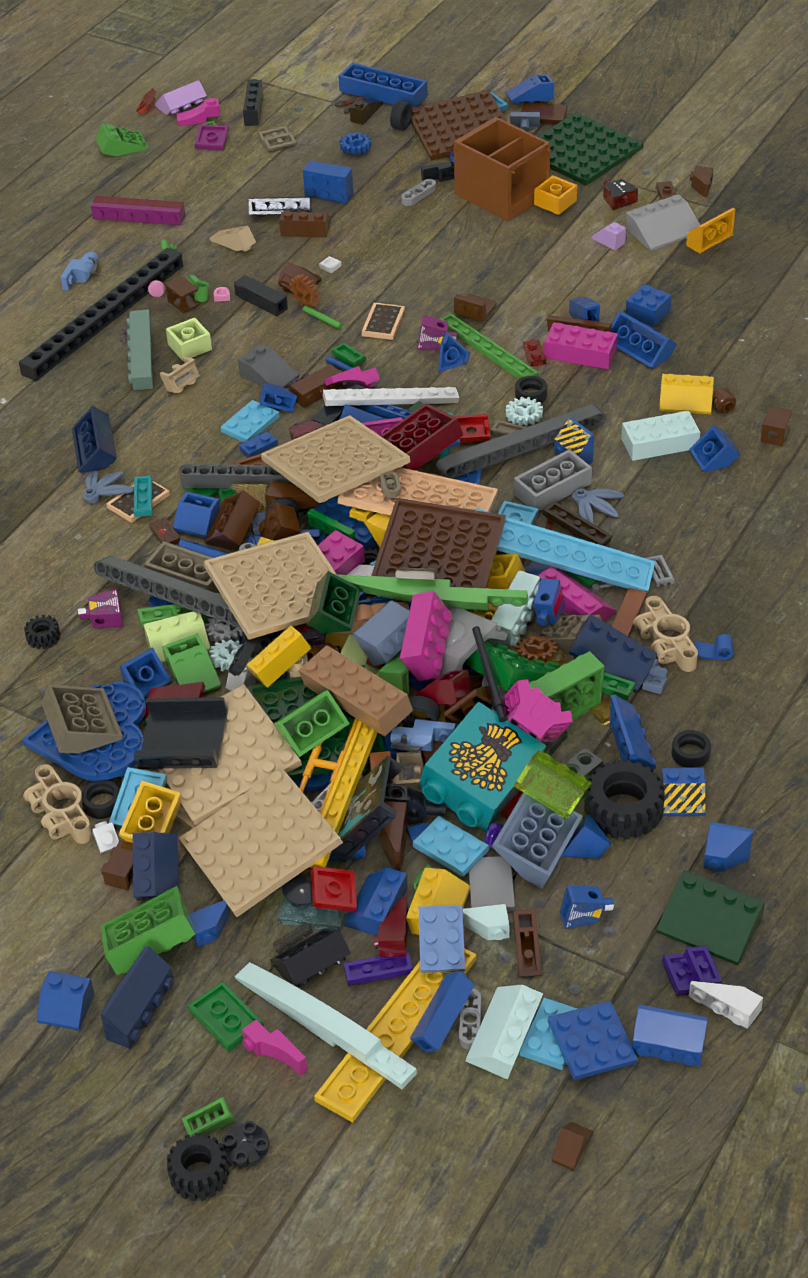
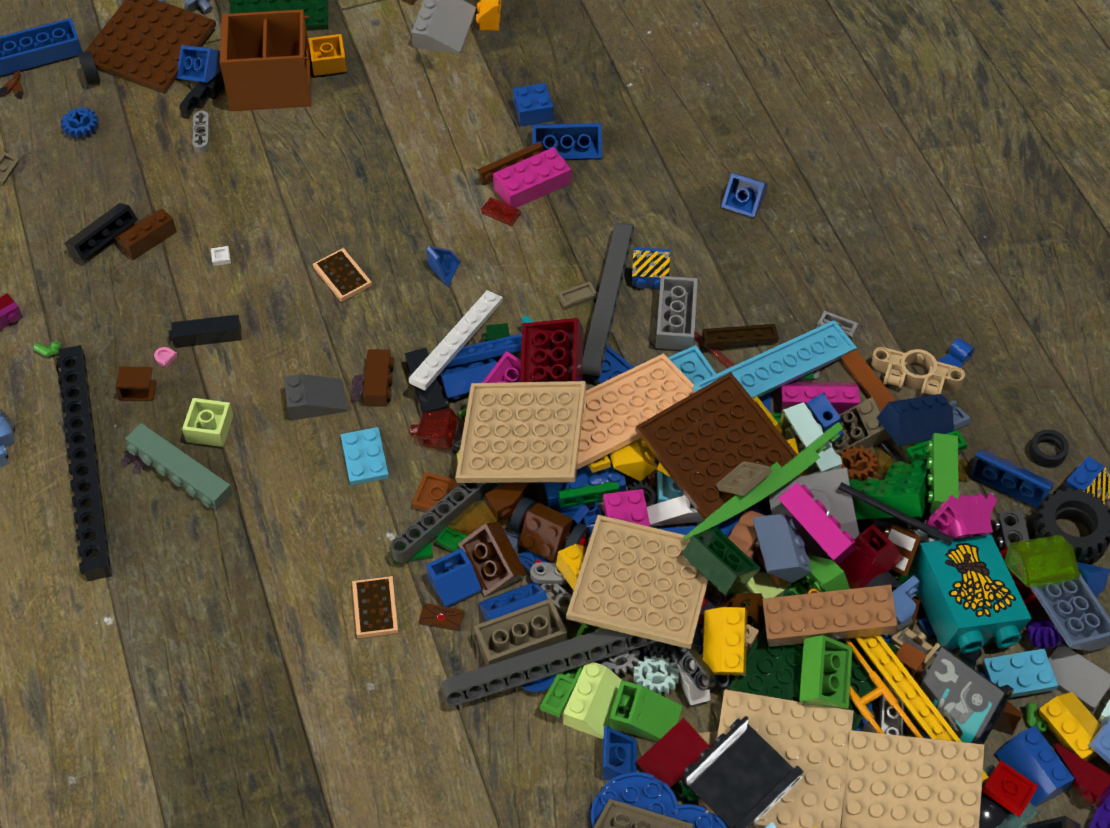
camera: 50 degrees left, 10 degrees up
black tyre [24,615,61,649] -> none
dark blue slope [72,406,117,473] -> none
magenta torso [78,589,123,628] -> none
sand blue plant [82,470,134,504] -> none
teal tile [134,476,153,517] -> none
bright pink tile [148,280,165,297] -> none
tan window [160,357,200,393] -> none
bright green piece [187,275,209,302] -> none
tan slope [209,225,256,252] -> none
blue plate [239,431,278,458] -> none
blue slope [259,382,297,412] -> none
reddish brown slope [278,262,321,294] -> none
dark orange gear [289,274,321,308] -> none
blue brick [303,161,353,204] -> none
bright green bar [303,305,343,329] -> none
dark pink slope [324,366,380,388] -> none
blue bar [326,356,352,371] -> none
green plate [331,342,366,368] -> none
dark brown slope [350,99,383,125] -> none
dark tan plate [380,471,401,499] -> none
magenta torso [417,315,457,350] -> none
bright green tile [440,314,539,379] -> none
reddish brown bracket [454,294,496,322] -> none
red piece [454,414,490,444] -> none
light aqua gear [506,397,543,427] -> none
black tyre [515,375,547,403] -> none
blue slope [569,296,600,322] -> none
sand blue plant [572,489,624,524] -> none
lavender slope [591,222,626,250] -> none
clear red torso [603,179,638,210] -> none
light aqua brick [621,411,700,461] -> none
yellow slope [659,374,714,415] -> none
reddish brown head [712,388,736,413] -> none
reddish brown piece [760,406,792,446] -> none

